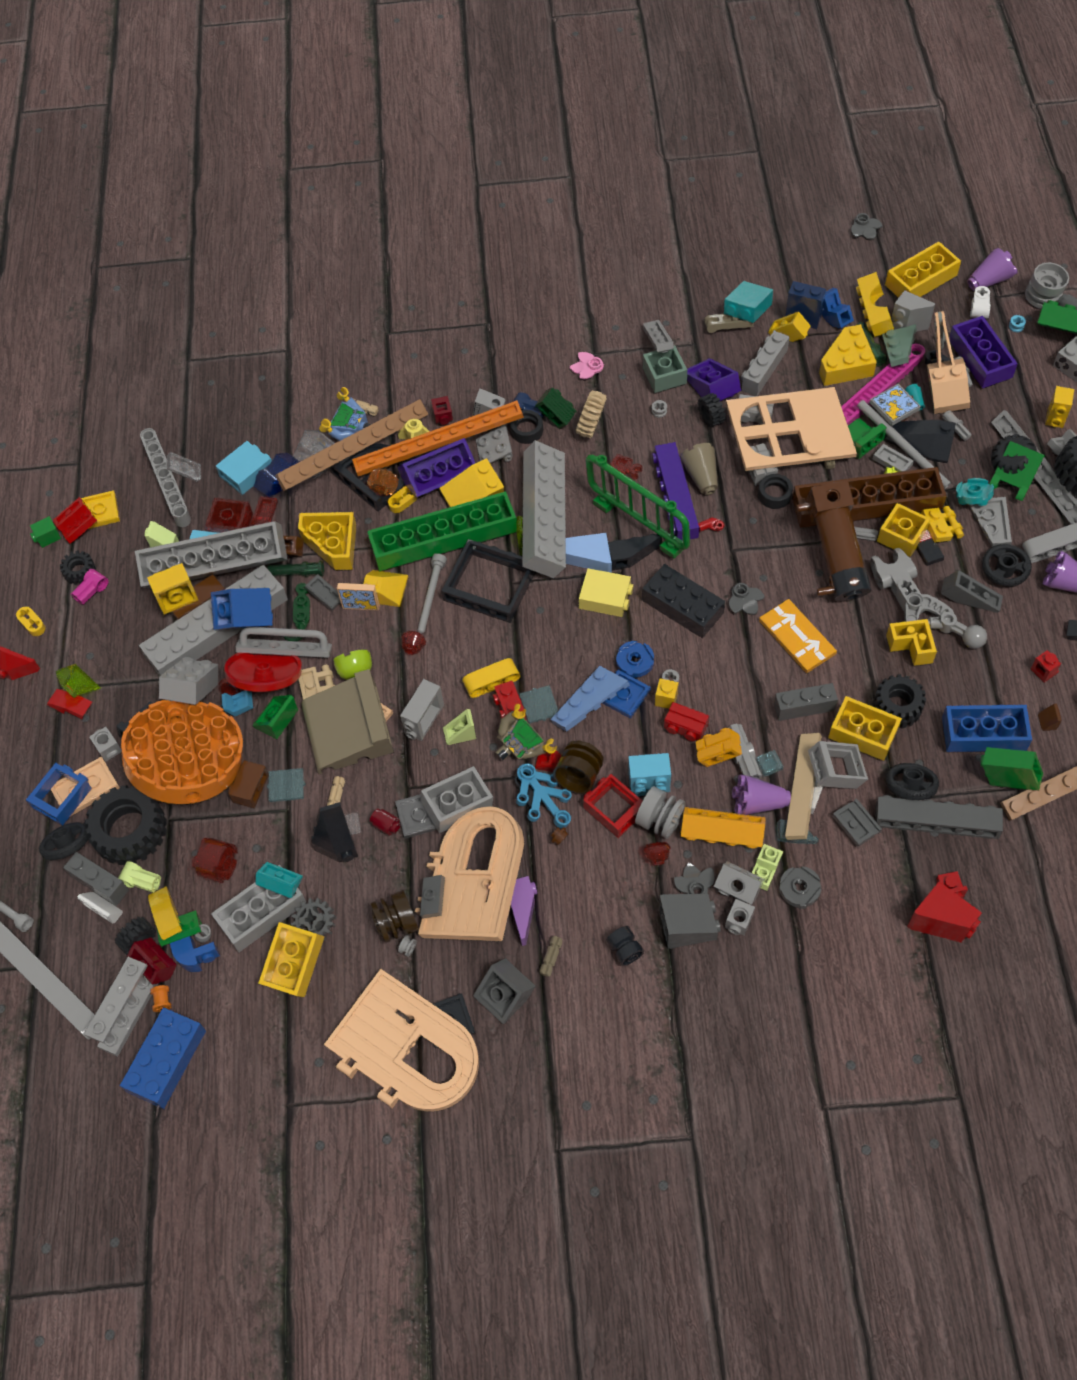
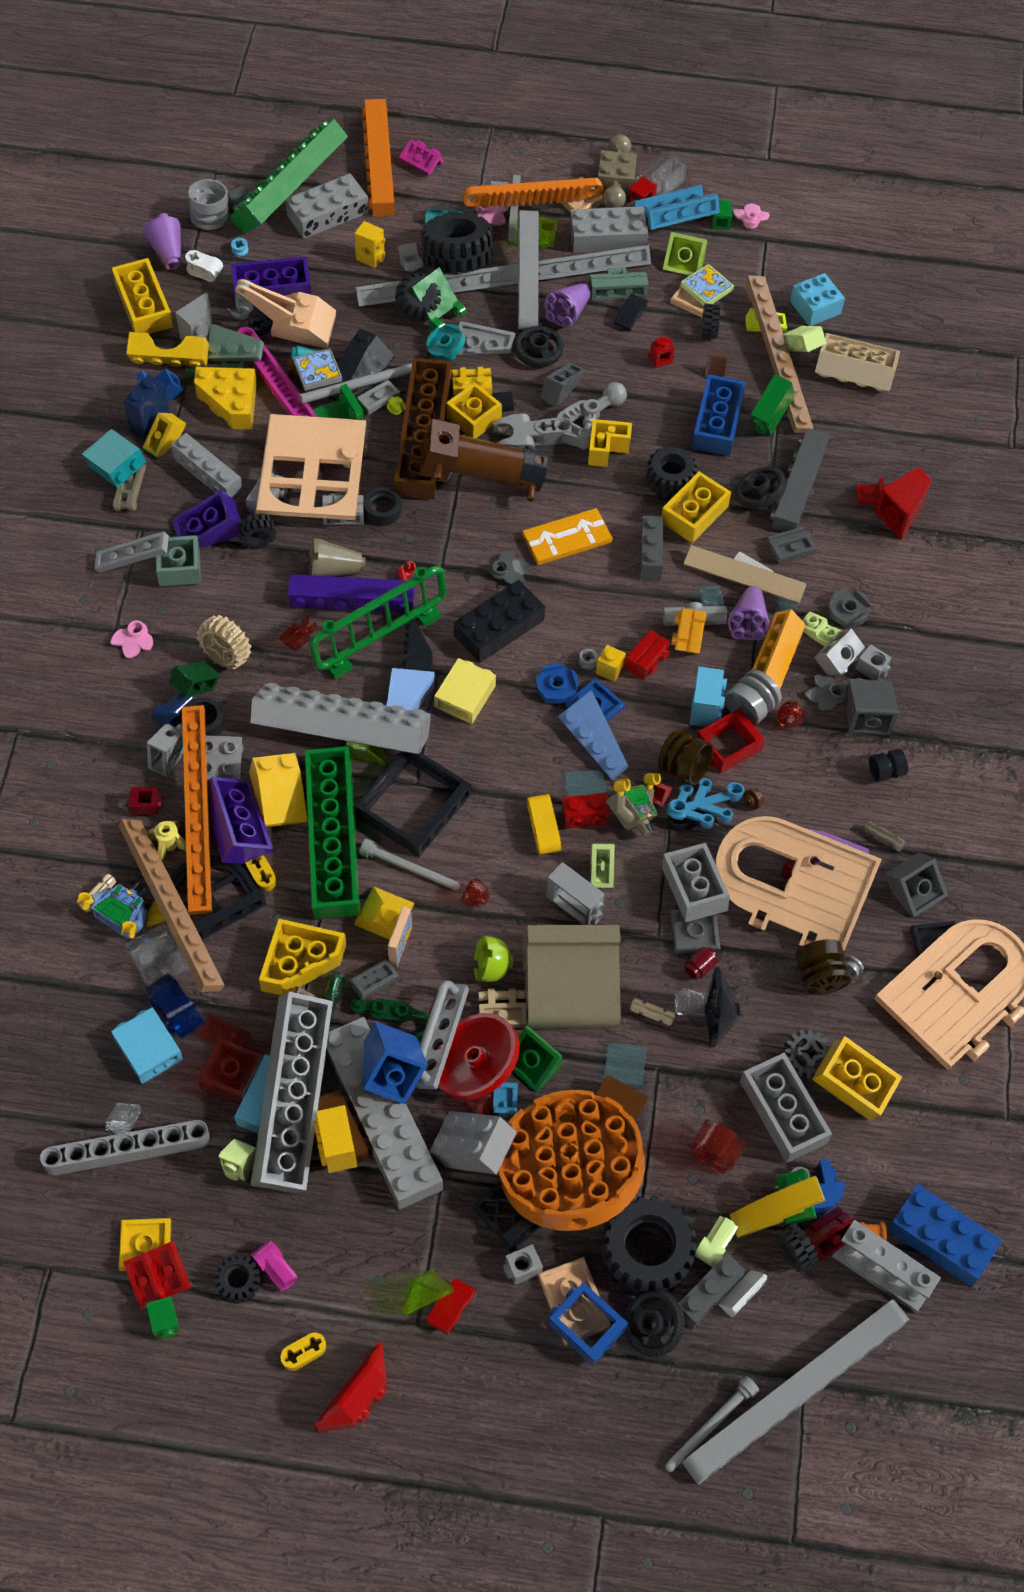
camera: 85 degrees left, 0 degrees up
teal slope [255,862,303,898] -> none
clear orange gear [367,467,399,496] -> none
dark grey plate [420,875,445,919] -> none
light grey bush [652,400,667,418] -> none
light grey window [808,741,868,789] -> none
dark grey plate [851,213,883,240] -> none
light grey axle [942,410,971,441] -> none

